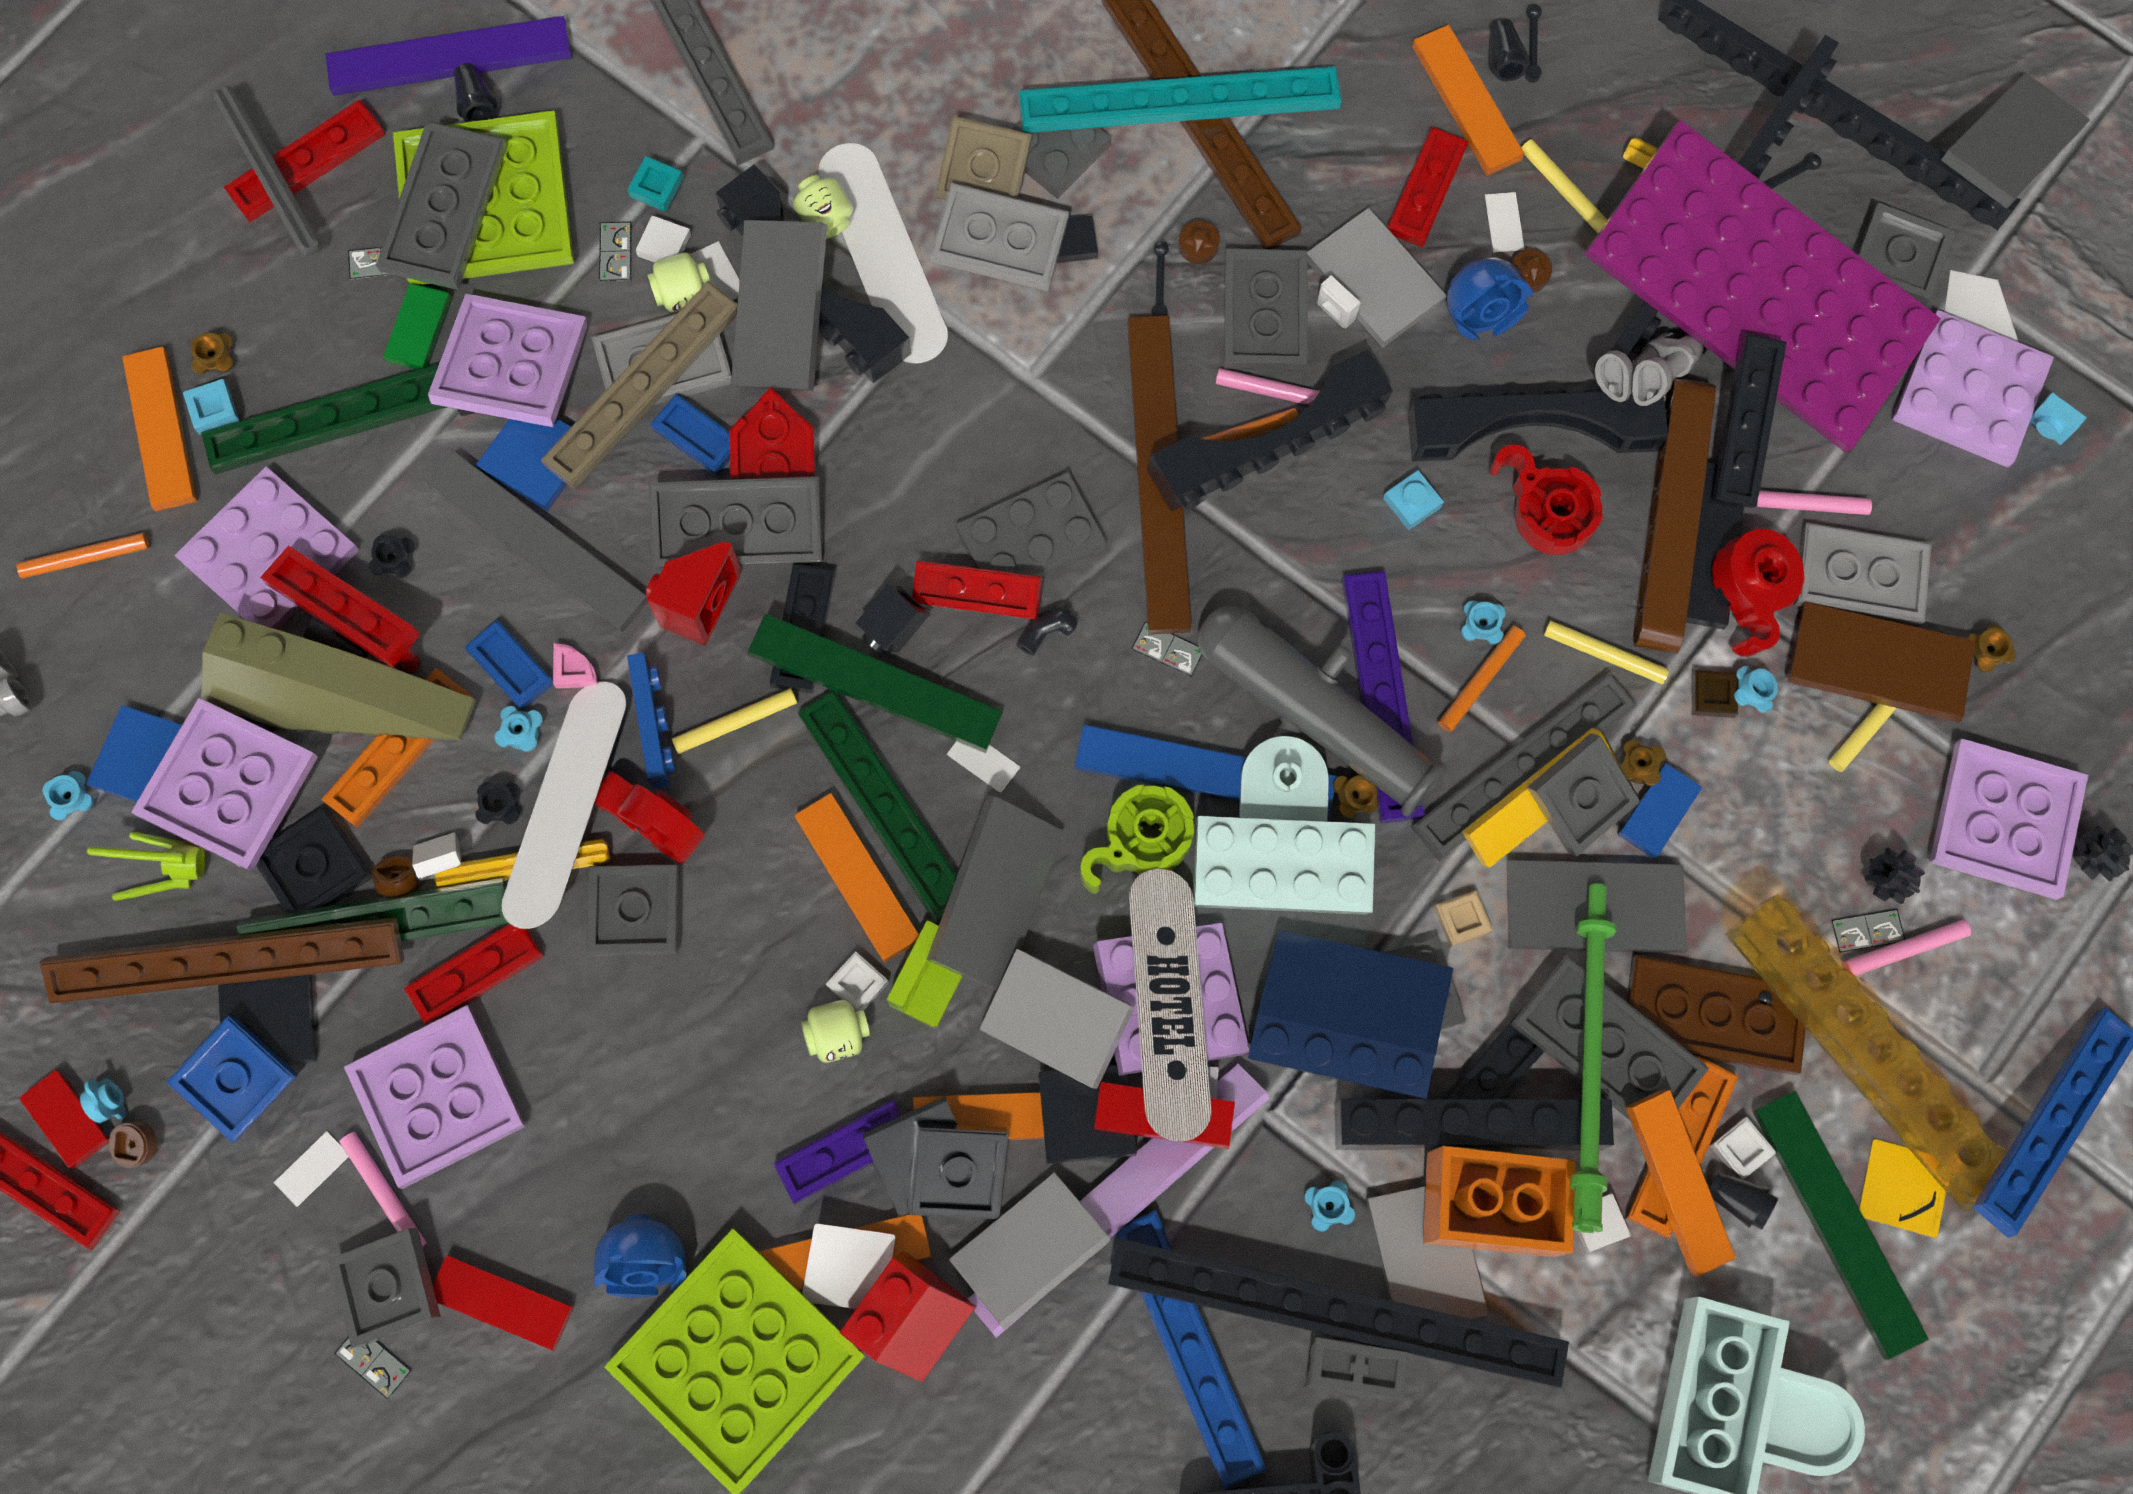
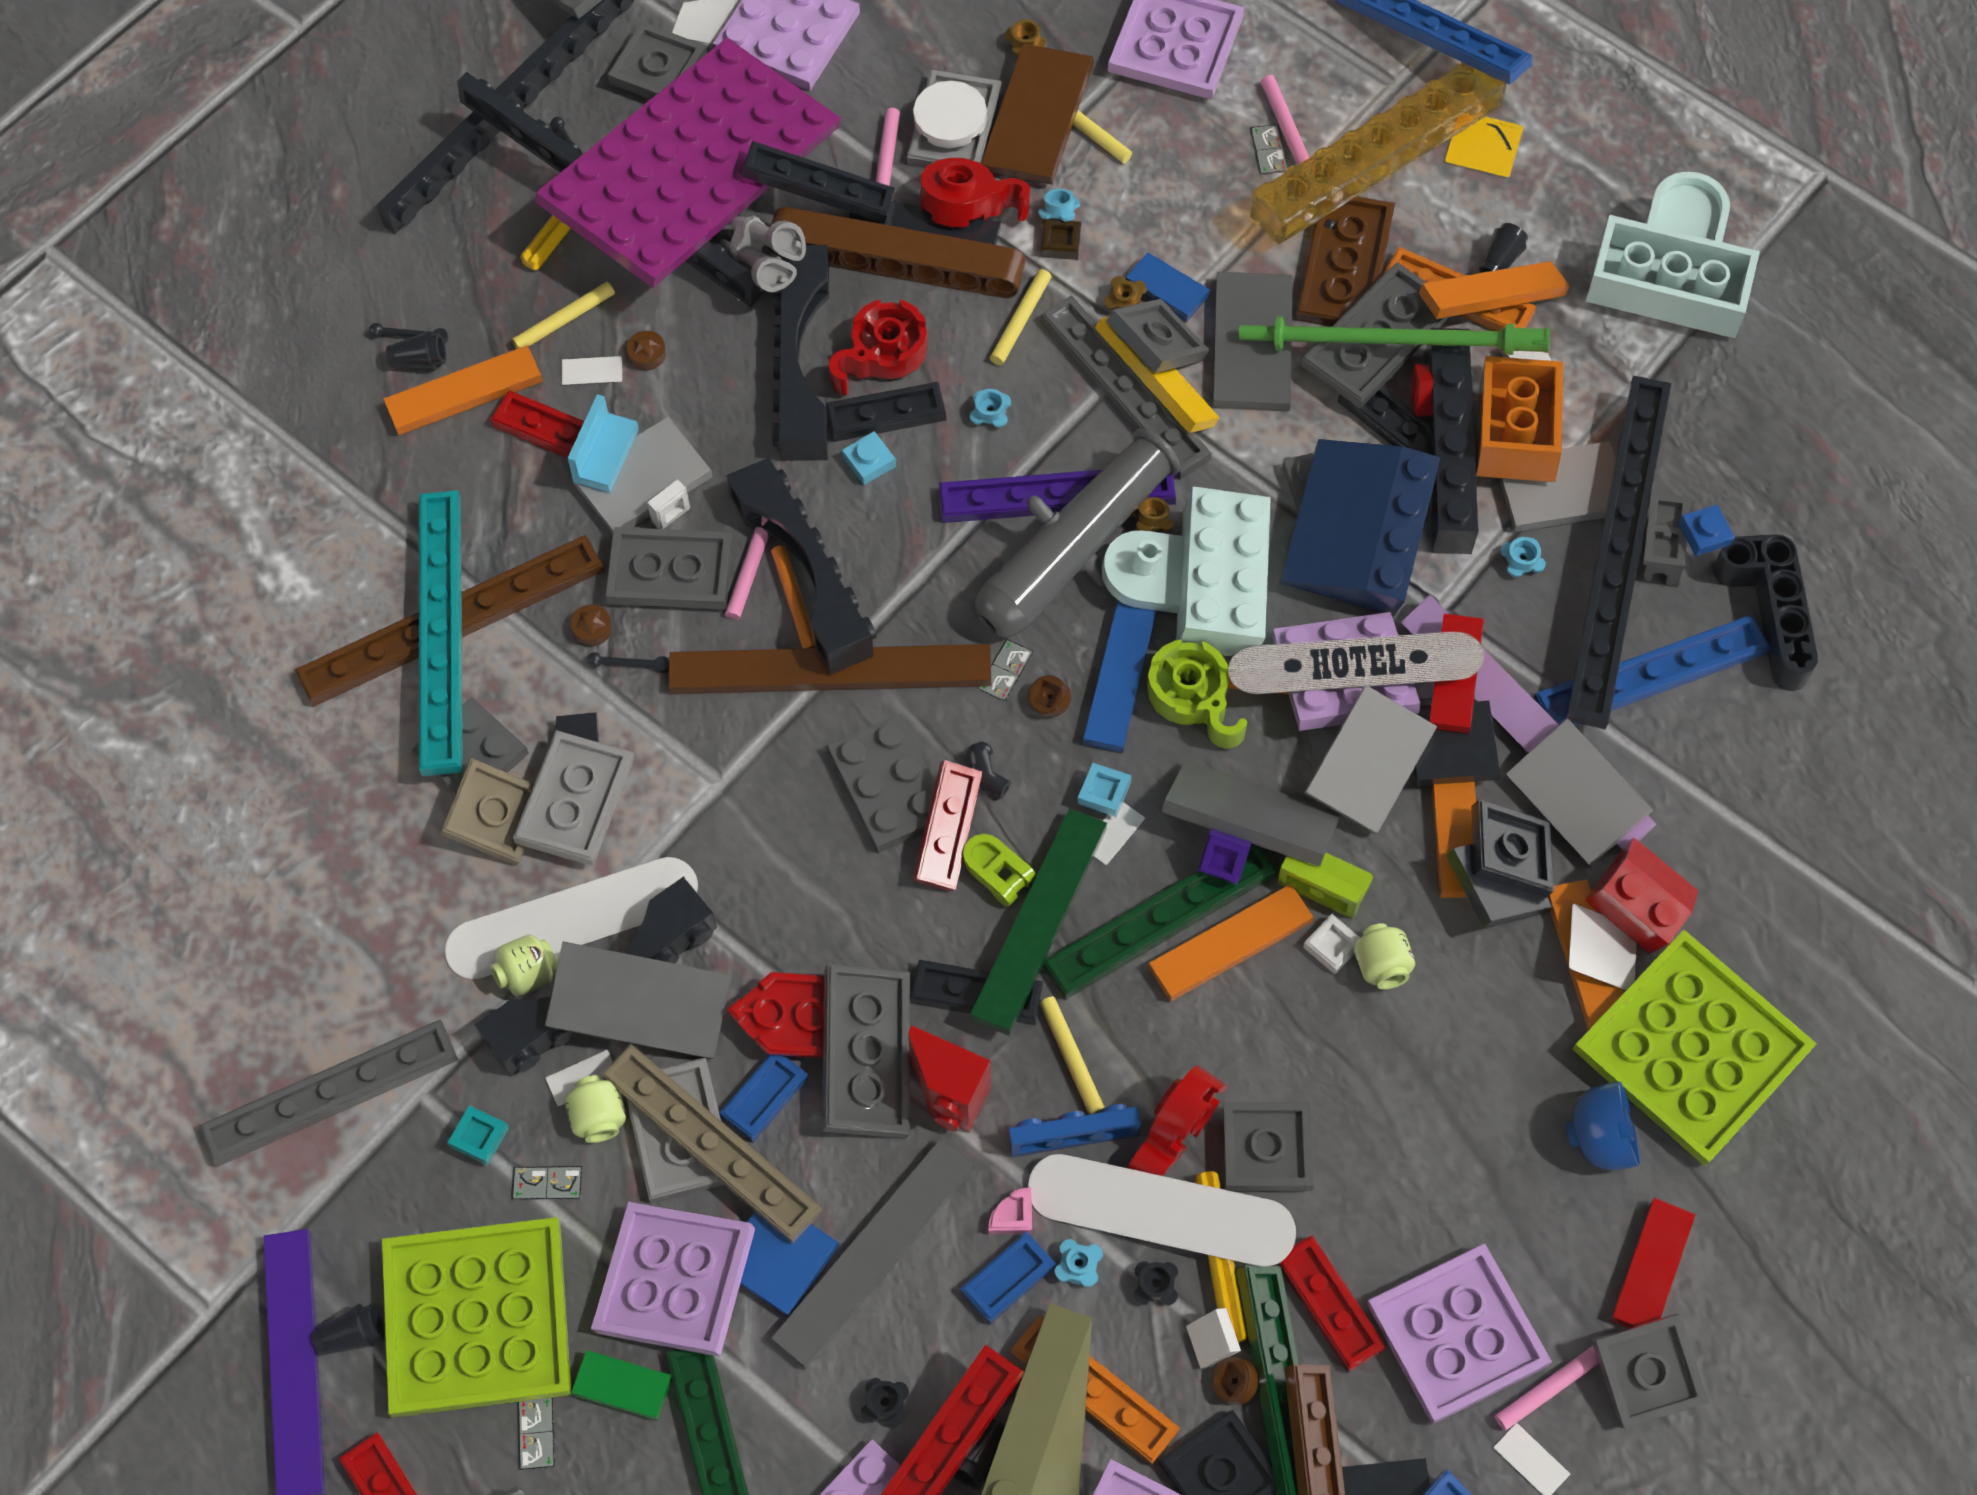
camera: 85 degrees left, 10 degrees down
light grey sticker [334,1336,412,1400] -> none
dark grey tile [376,121,508,290] -> none
white tile [636,216,691,262] -> none
dark purple tile [773,1100,902,1205] -> none
black brick [855,584,930,653] -> none
tan tile [1434,890,1493,948] -> none
orange bar [1438,626,1526,733] -> none
blue cylinder [1447,257,1533,340] -> none
white tile [1710,1117,1776,1180] -> none
dark green tile [1752,1091,1929,1360] -> none
black gear [1864,847,1925,904] -> none
none -> medium azure panel [567,394,639,493]
none -> black tile [825,382,947,442]
none -> white tile [913,80,987,148]
none -> lime plate [963,834,1037,907]
none -> reddish brown tile [1028,675,1071,718]
none -> medium azure plate [1078,763,1131,817]
none -> dark purple tile [1198,829,1252,884]
none -> red tile [1411,364,1433,416]
none -> blue plate [1678,504,1735,556]

